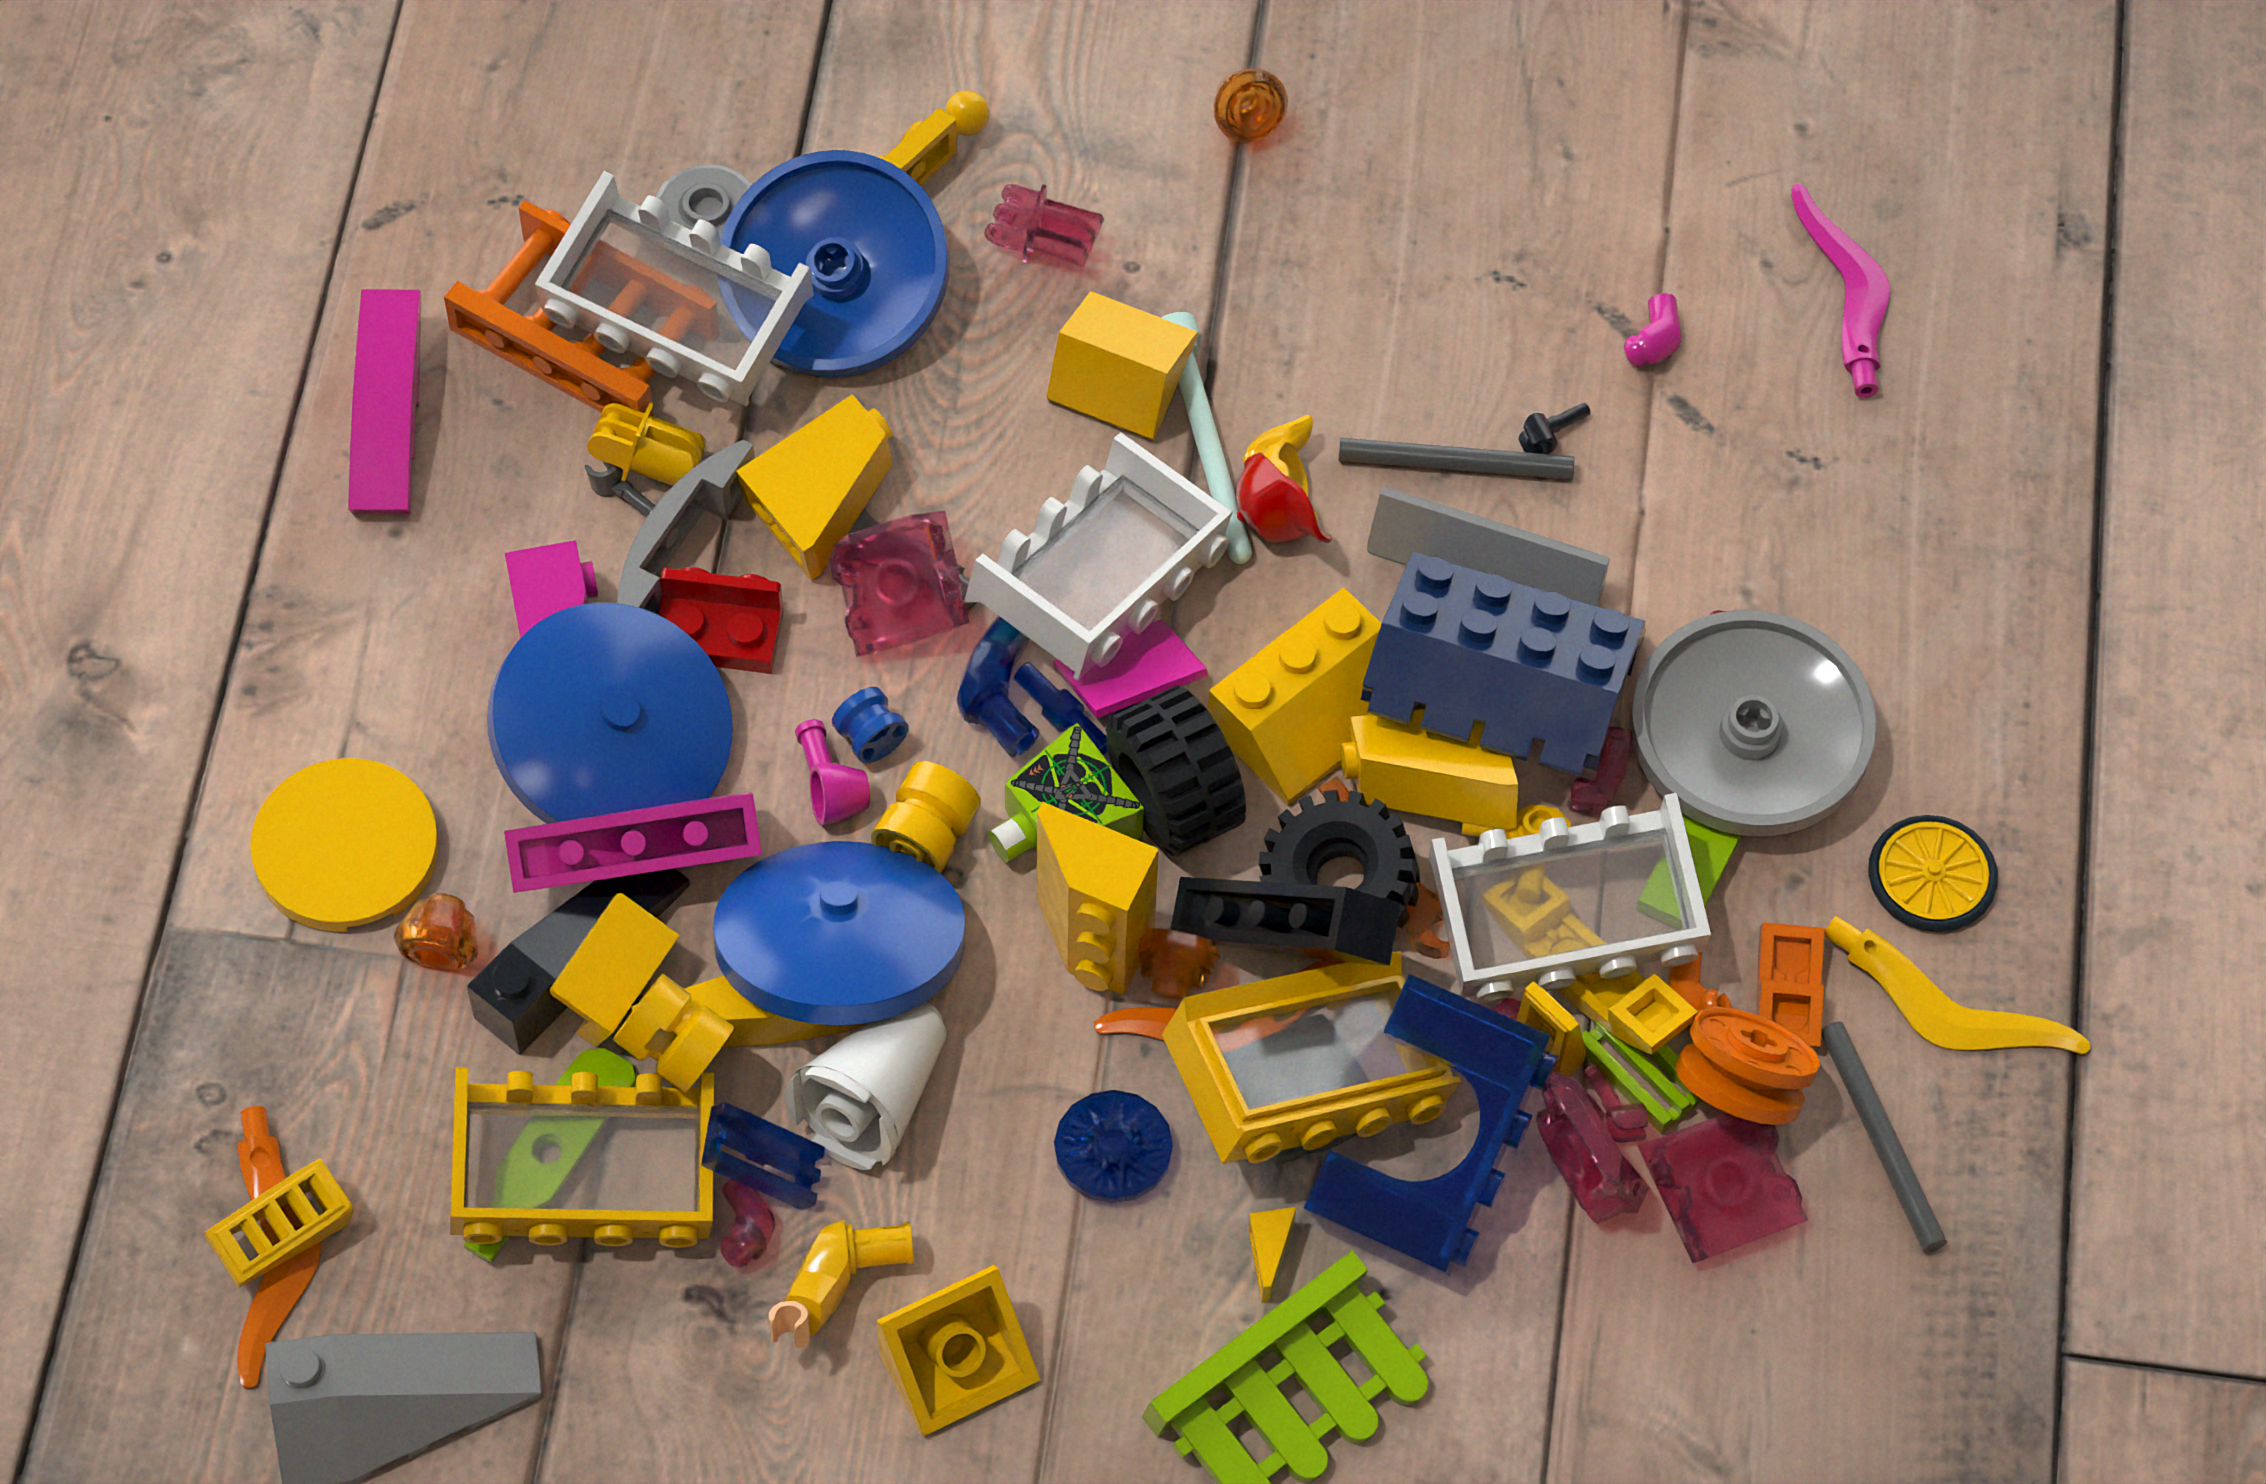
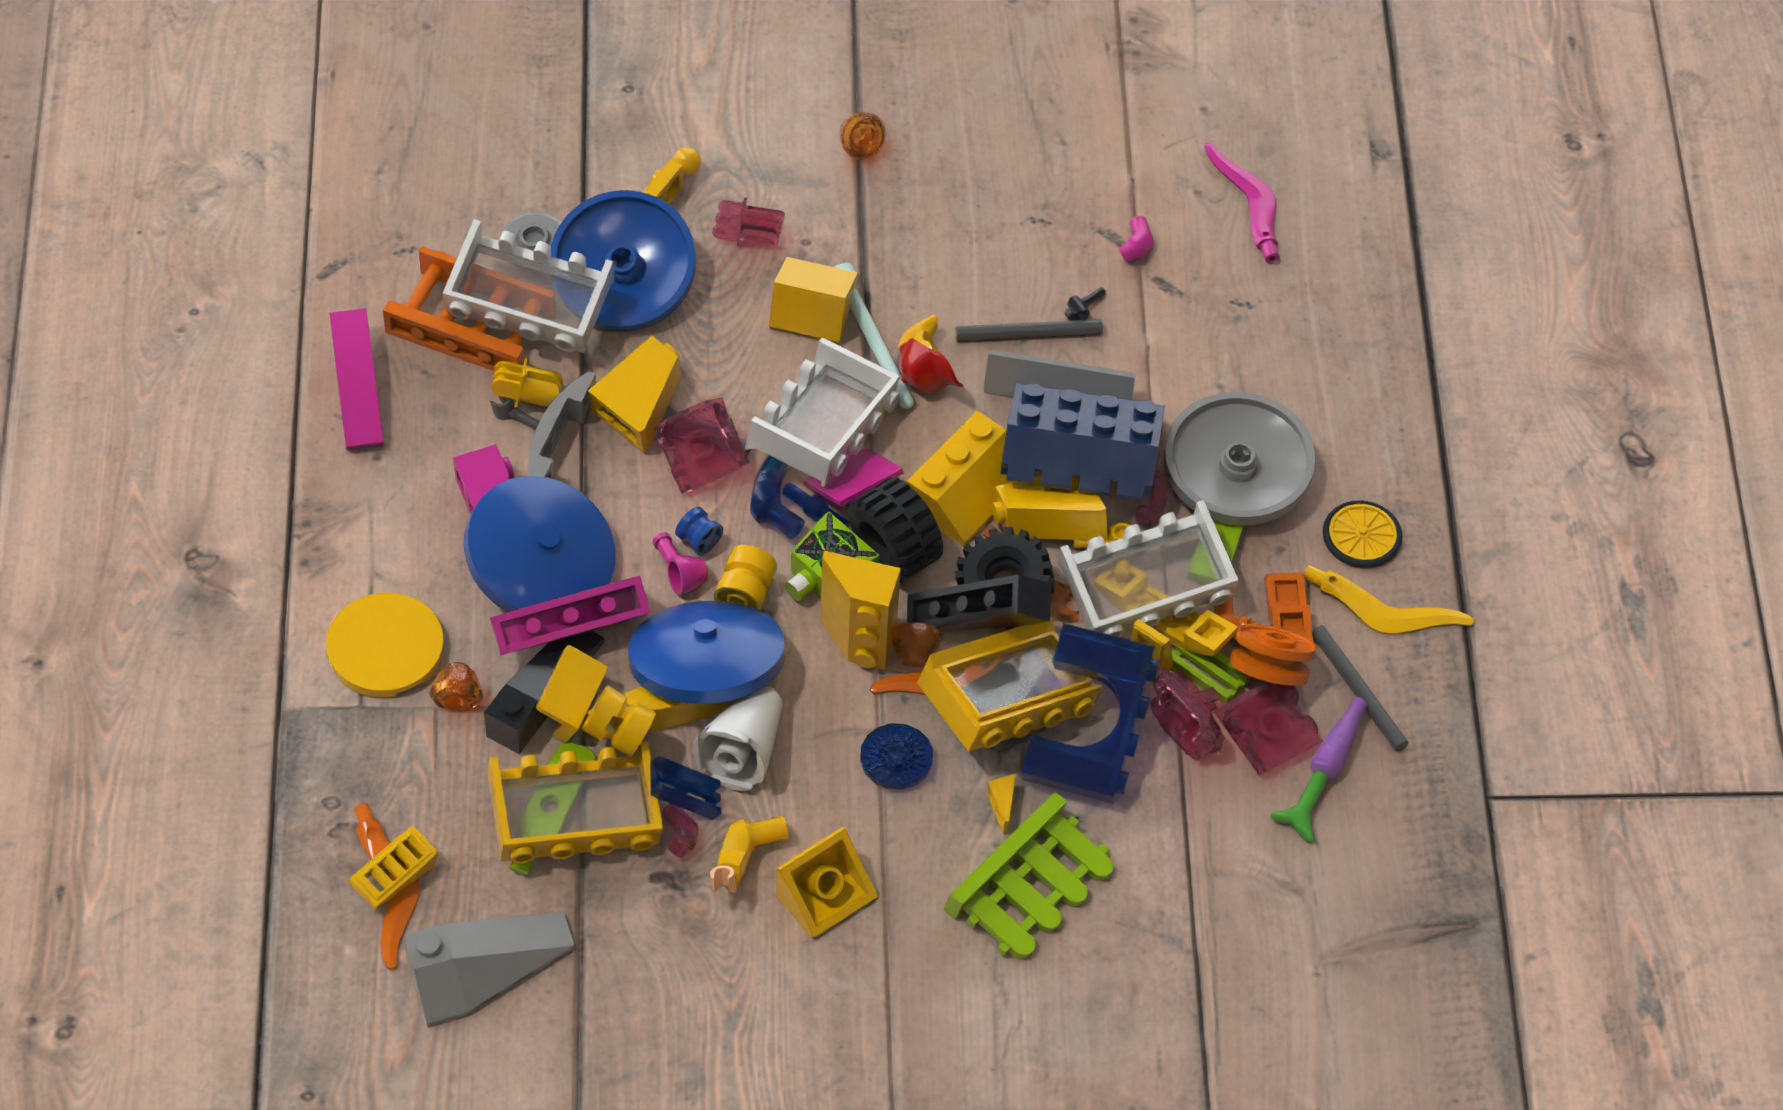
camera: 10 degrees left, 5 degrees down
red bracket [658,567,784,674] -> none
none -> piece [1270,697,1367,842]

